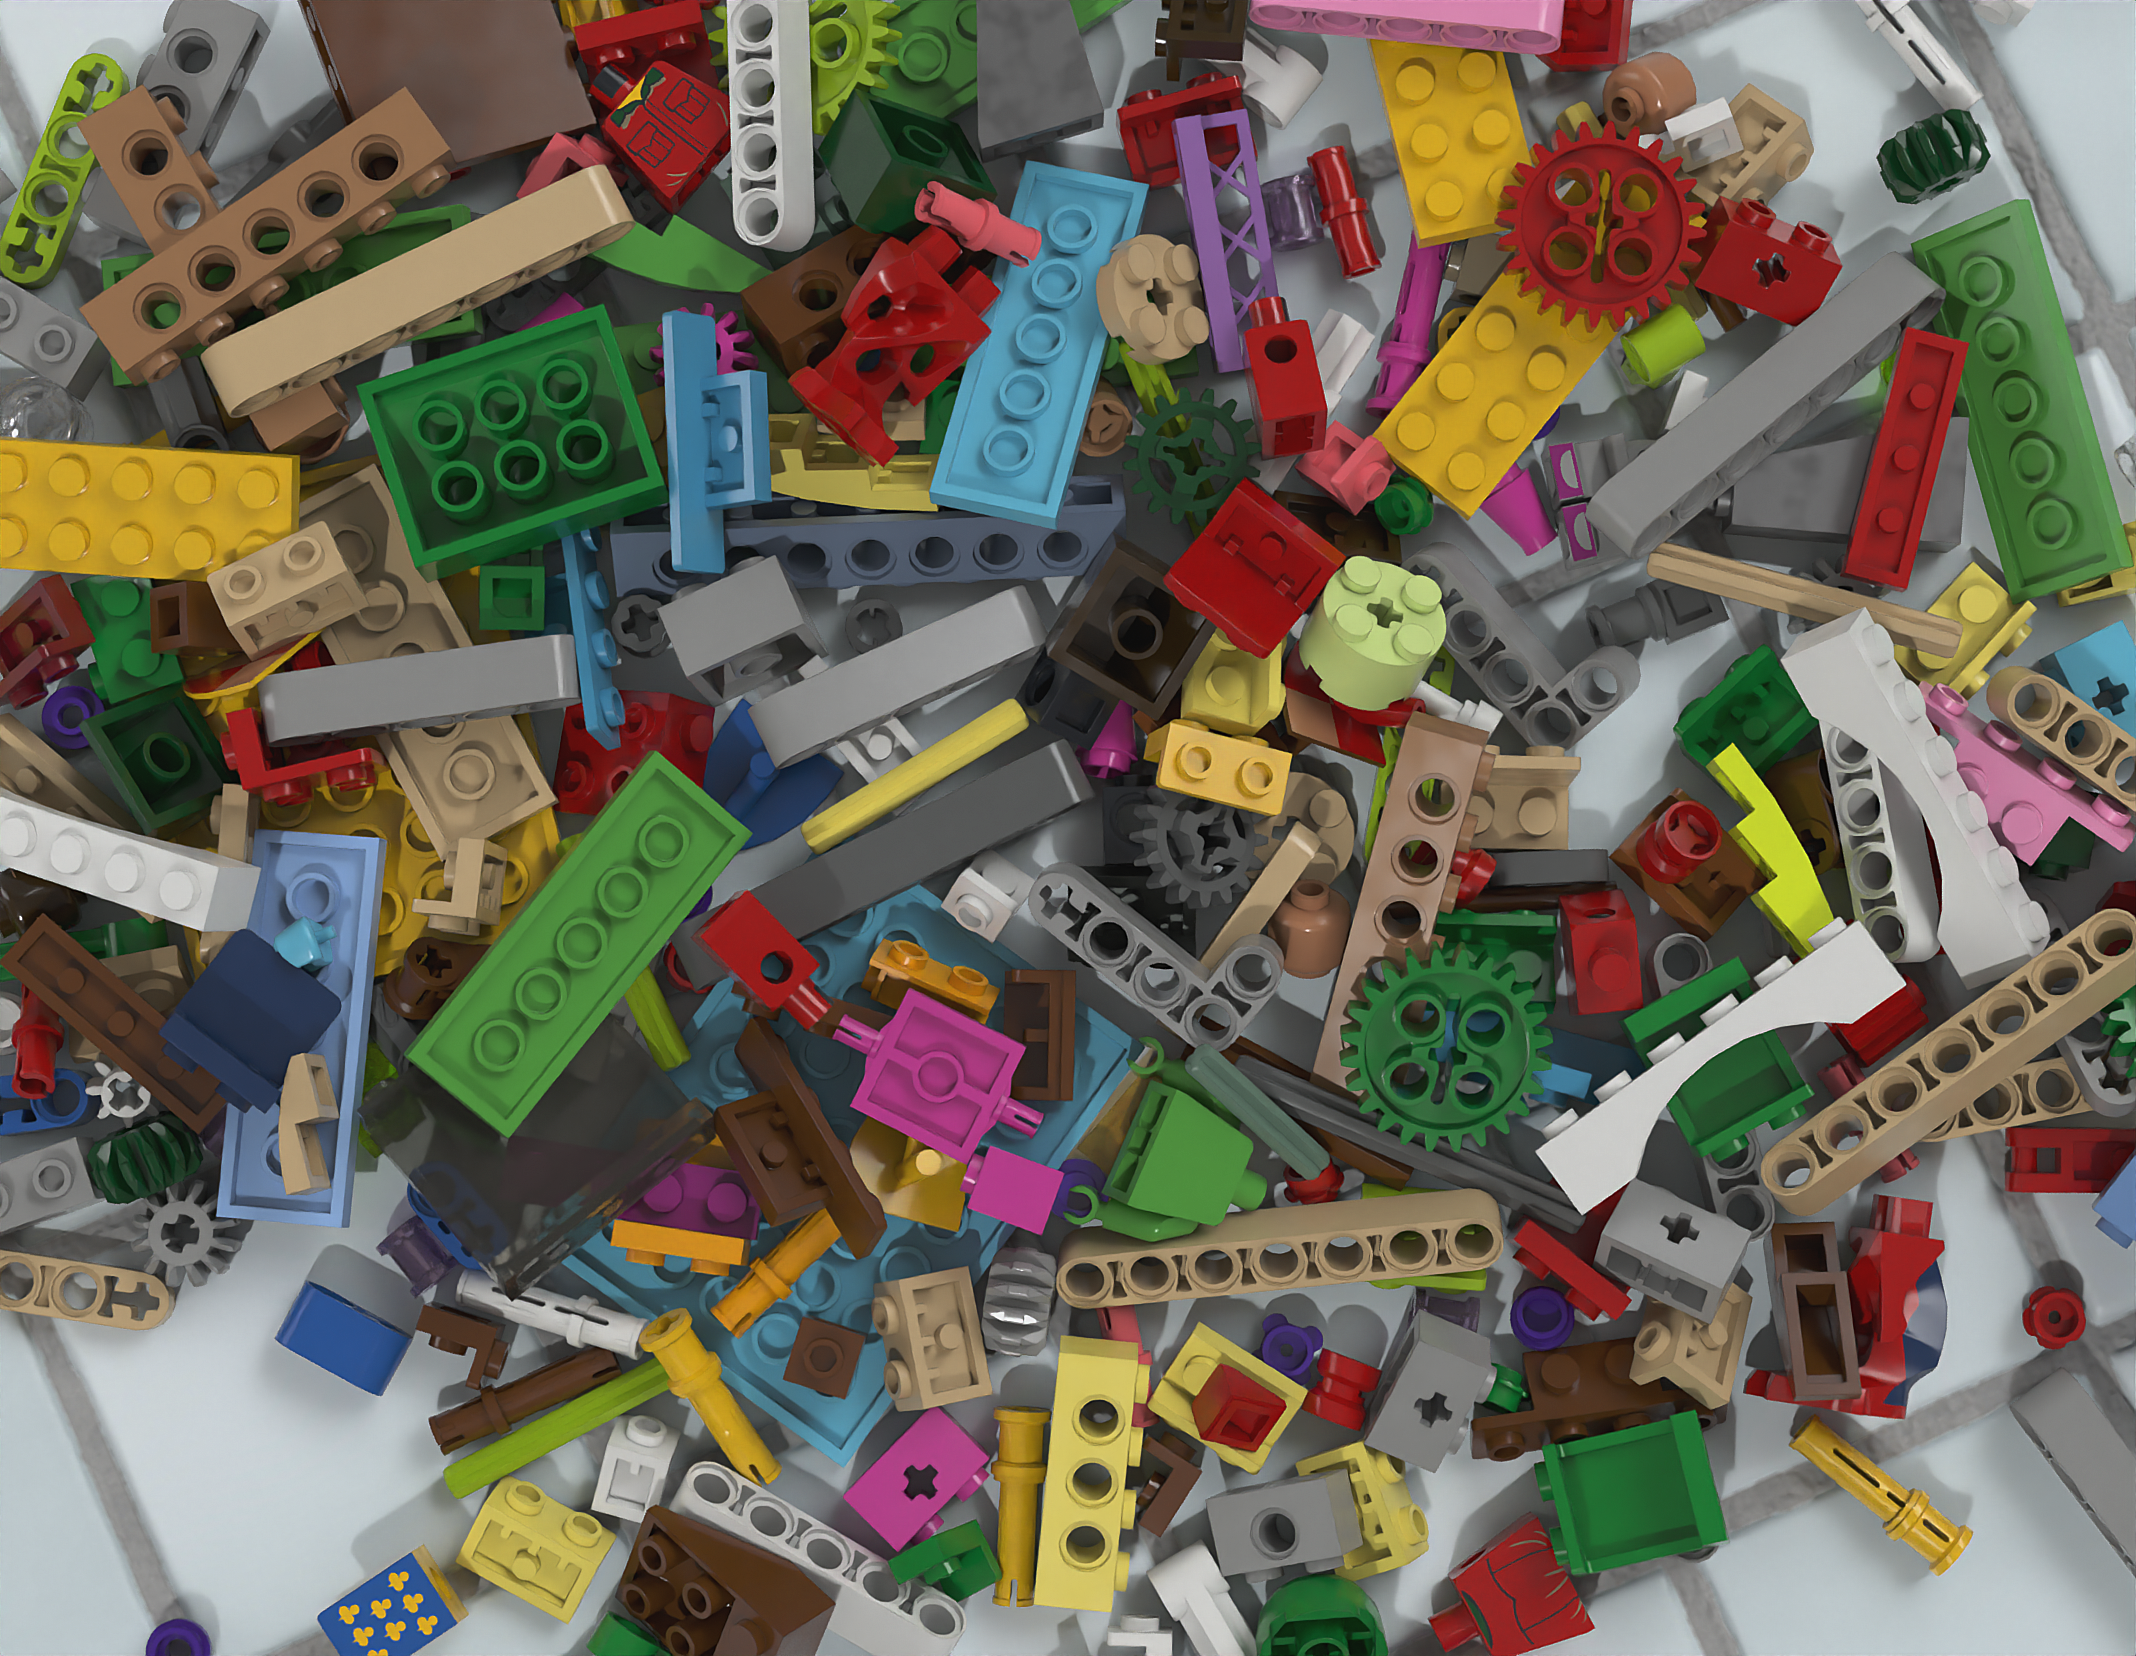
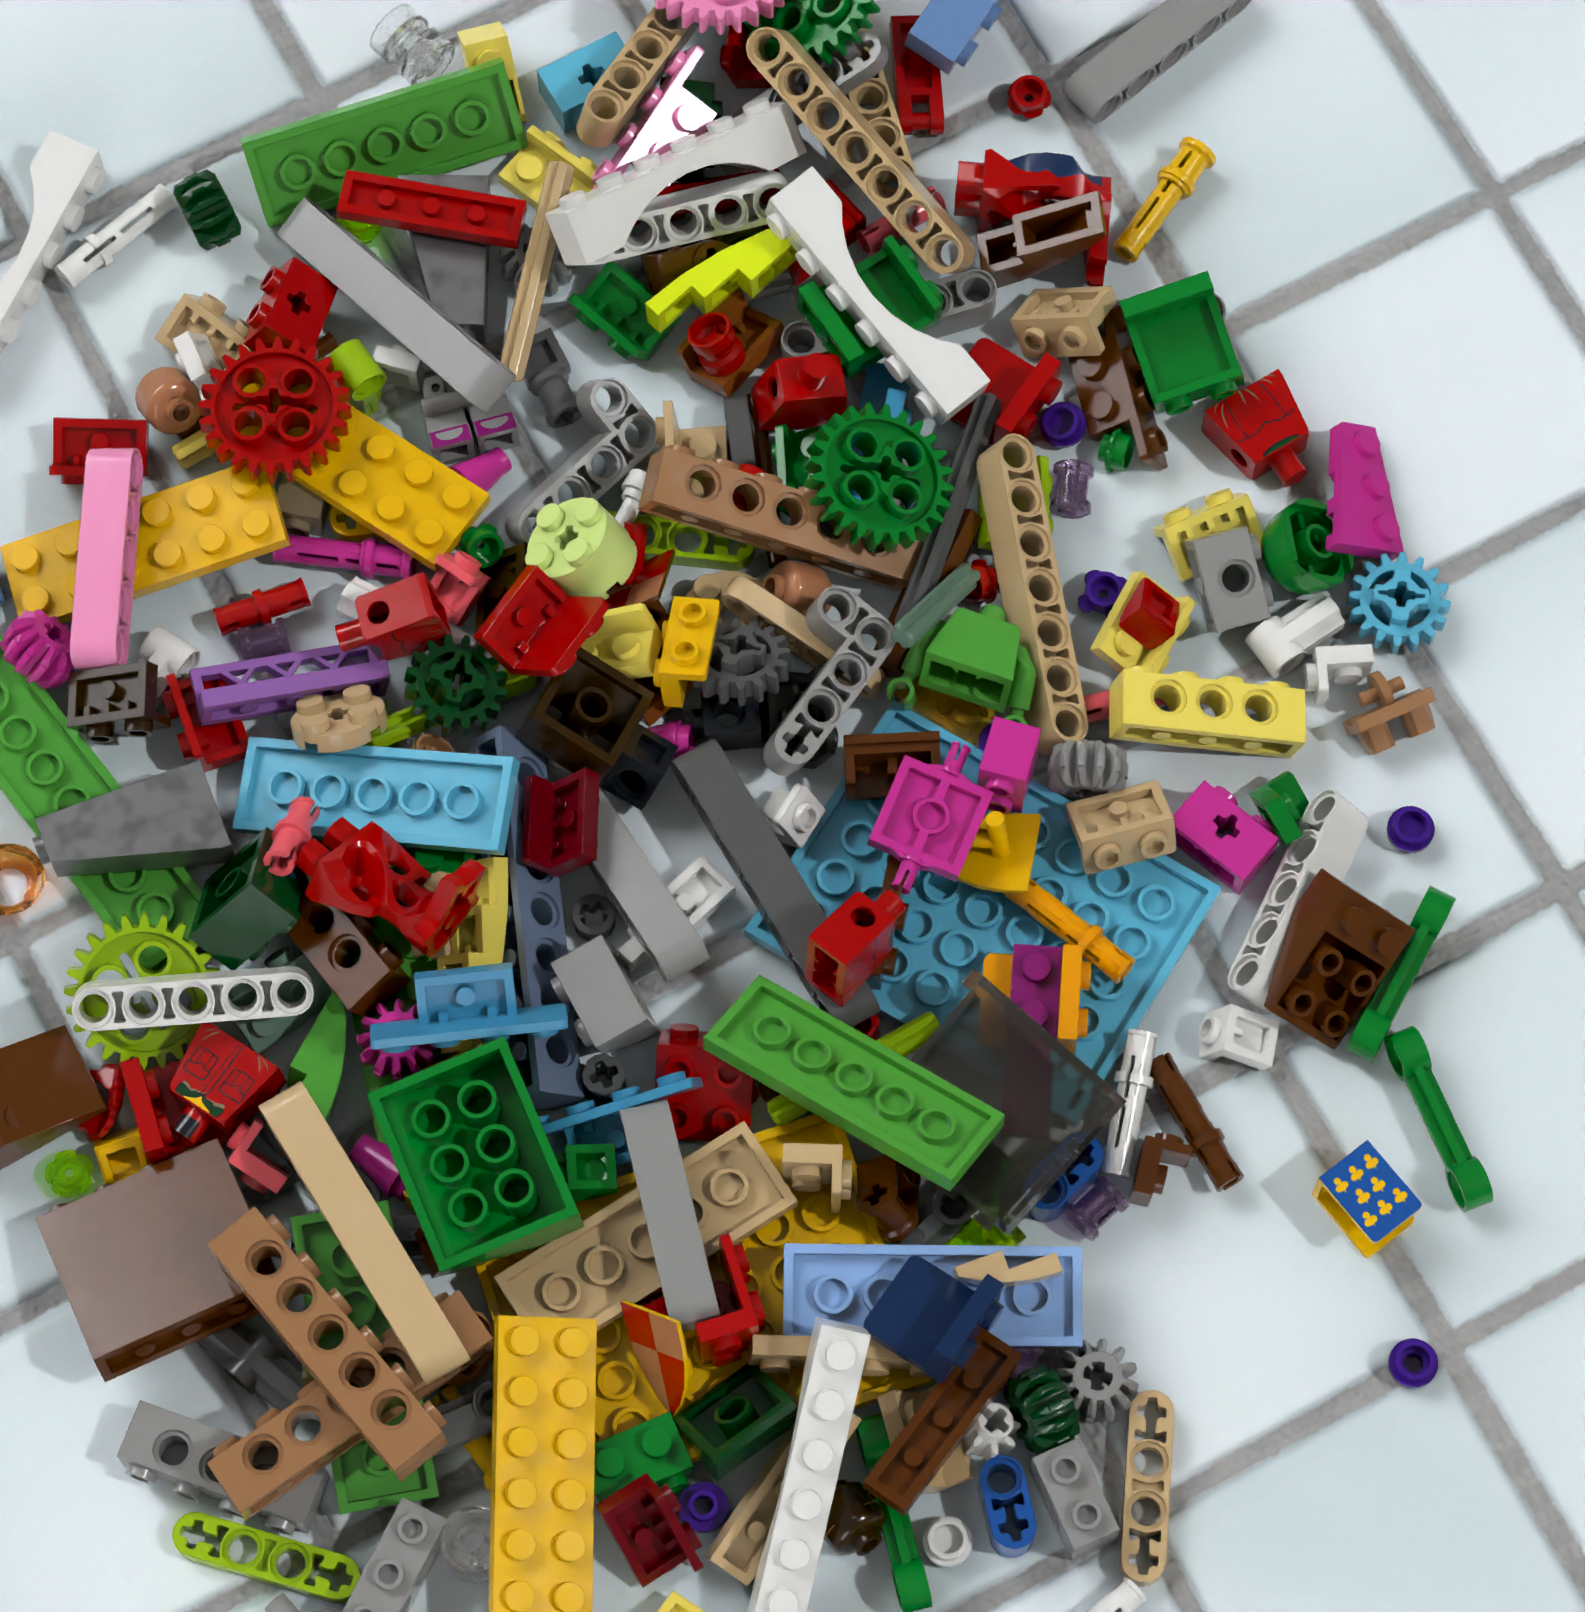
camera: 90 degrees left, 15 degrees down
red pin [11,983,65,1100] -> none
reddish brown brick [150,581,244,657] -> none
tan bracket [207,521,369,662] -> none
medium azure piece [273,916,337,972] -> none
blue beam [274,1281,414,1396] -> none
lime axle [443,1357,669,1499] -> none
light yellow bracket [455,1475,617,1624] -> none
yellow pin [638,1308,782,1488] -> none
blue shield [703,698,845,851] -> none
reddish brown bracket [709,1016,887,1260] -> none
reddish brown brick [782,1314,868,1400] -> none
light yellow axle [800,698,1029,855] -> none
light orange hinge [861,938,1001,1025] -> none
yellow pin [990,1406,1052,1607] -> none
reddish brown bracket [1136,1430,1203,1538] -> none
red wheel [1300,1348,1383,1432] -> none
light grey brick [1364,1309,1497,1473] -> none
light grey brick [1592,1178,1752,1325] -> none
none -> dark red bracket [522,767,600,878]

